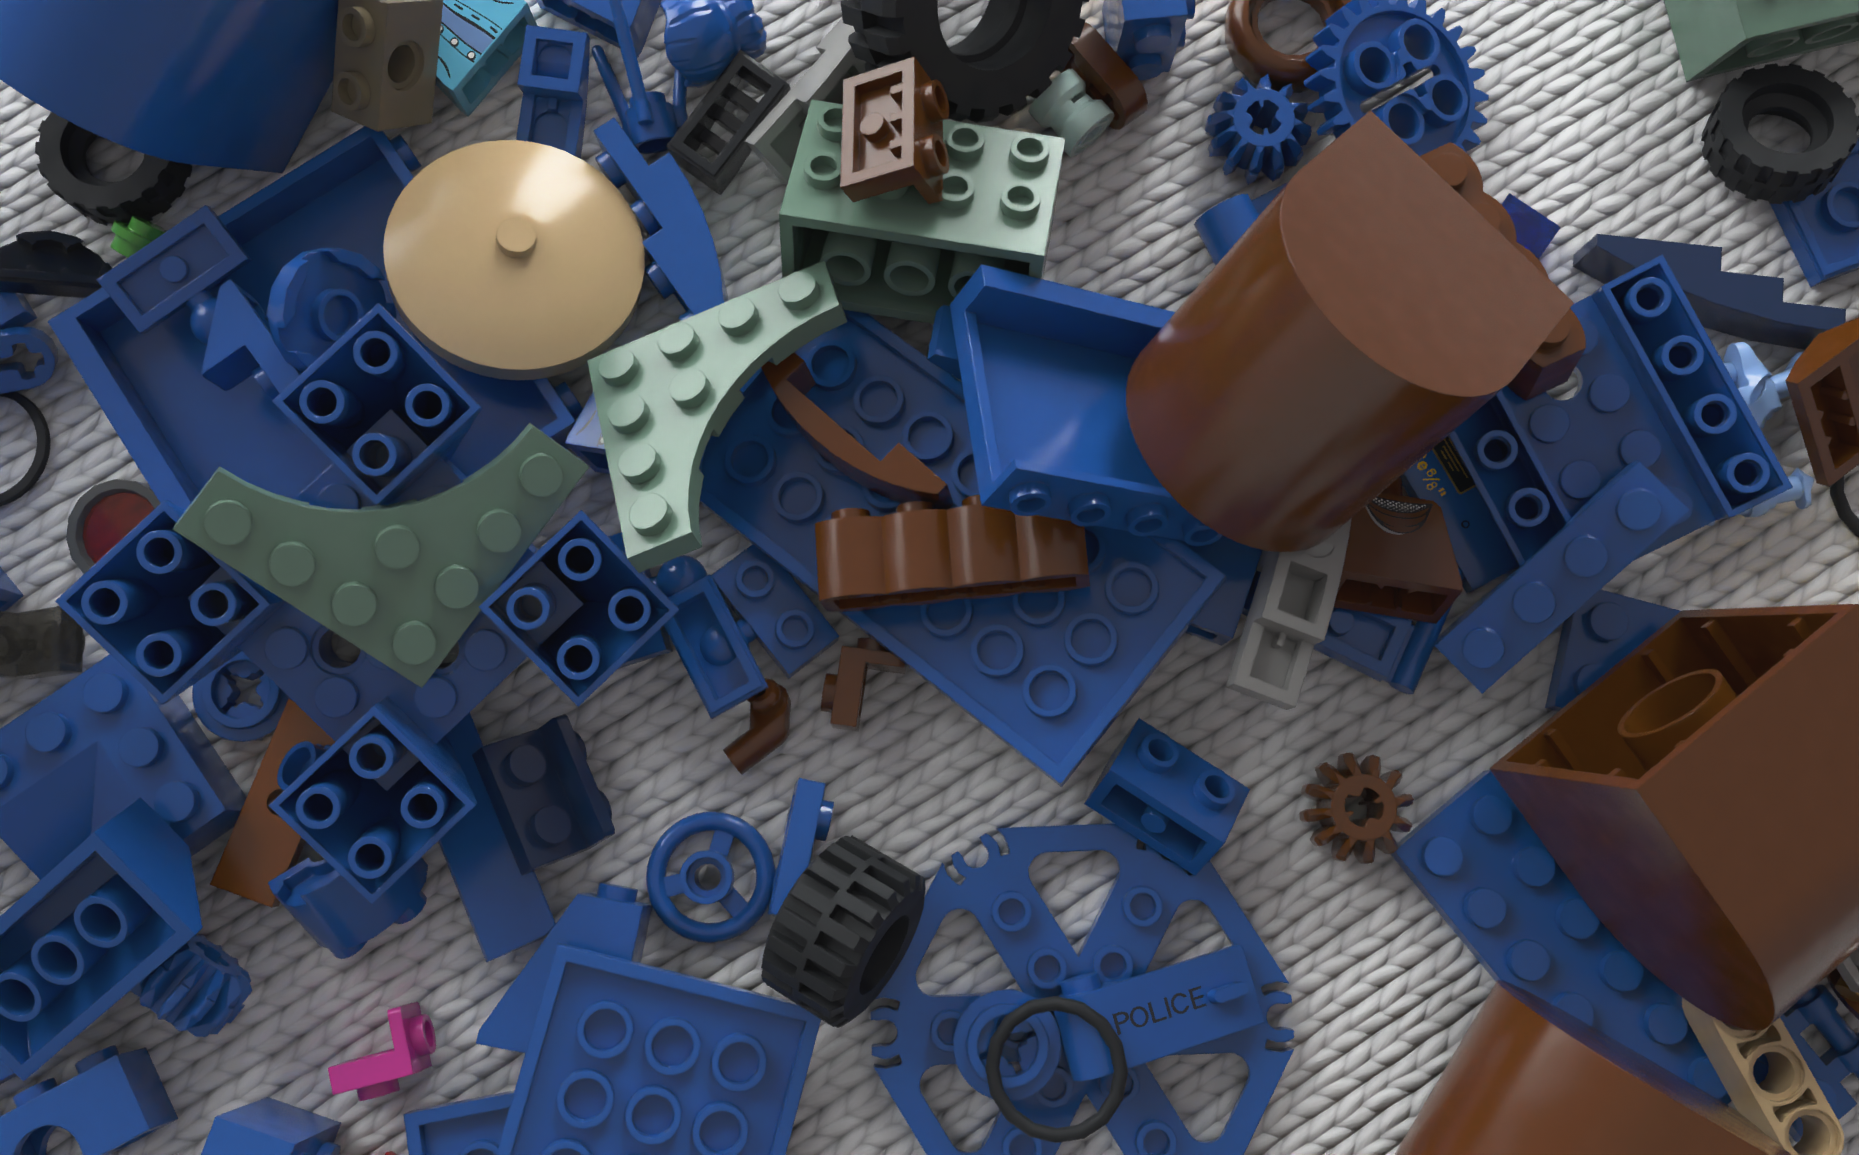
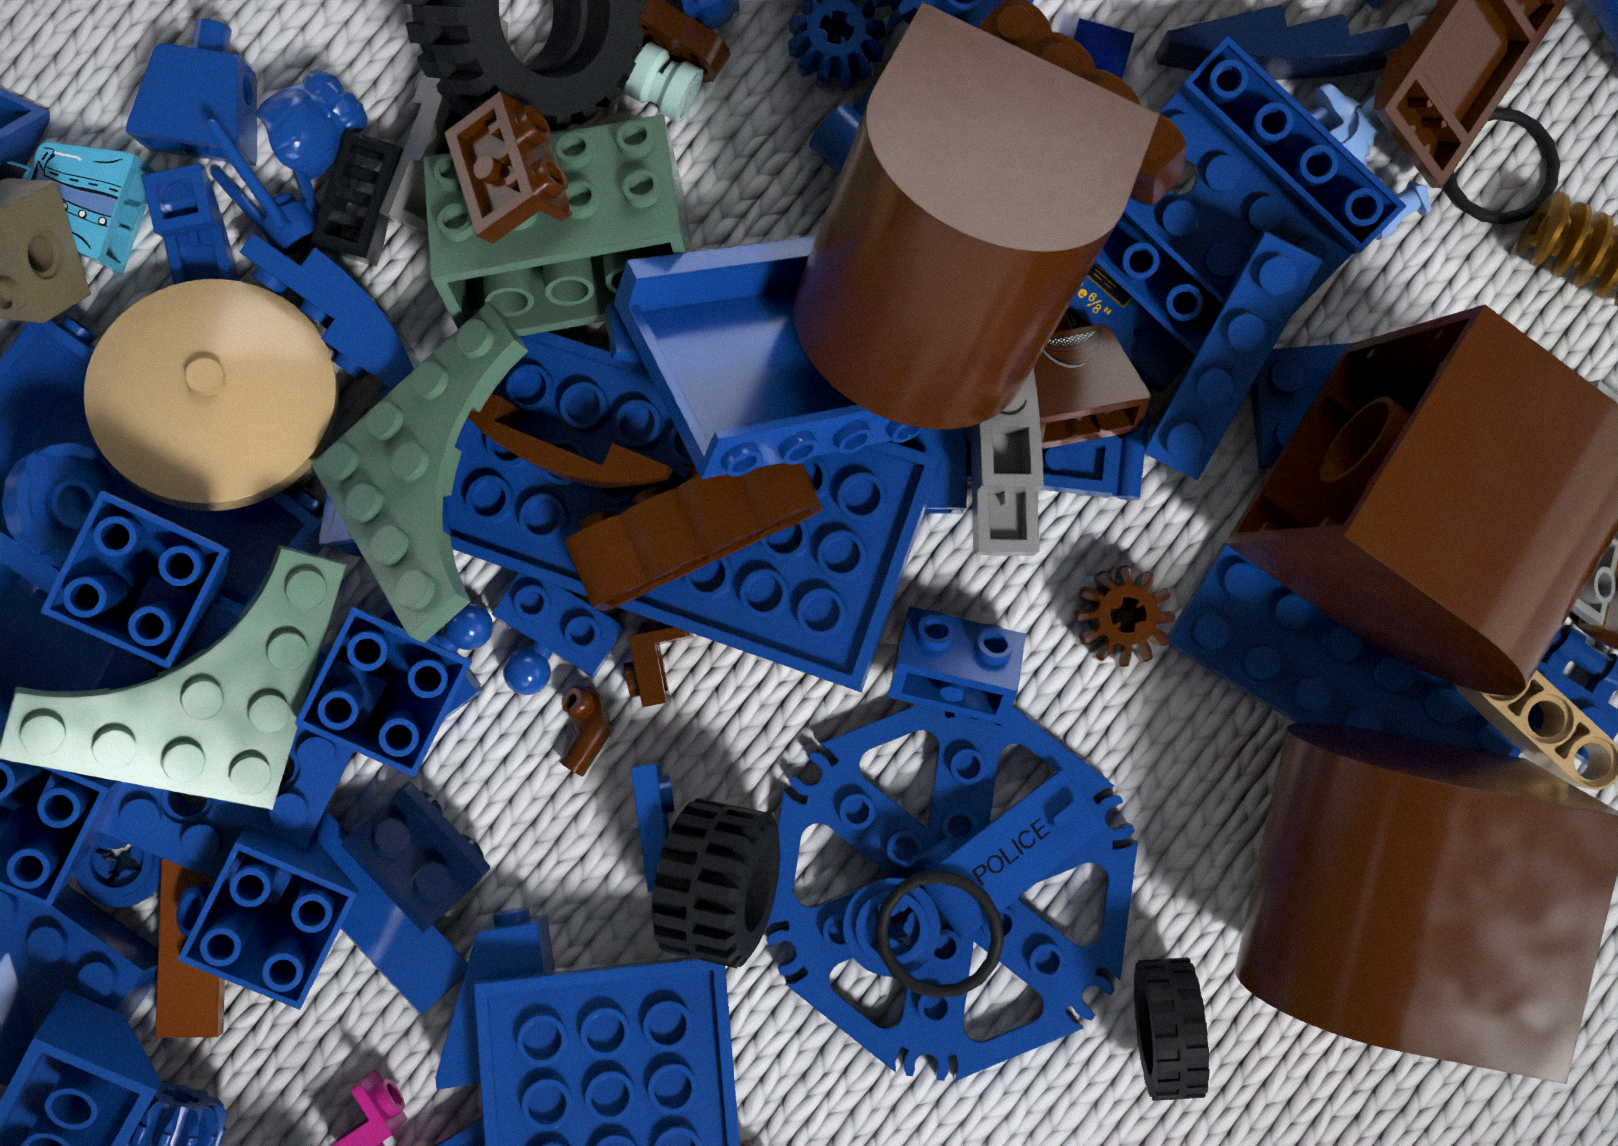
camera: 15 degrees left, 5 degrees up
blue cylinder [268,857,428,959] -> none
blue piece [646,812,775,943] -> none
blue tile [664,574,769,719] -> none

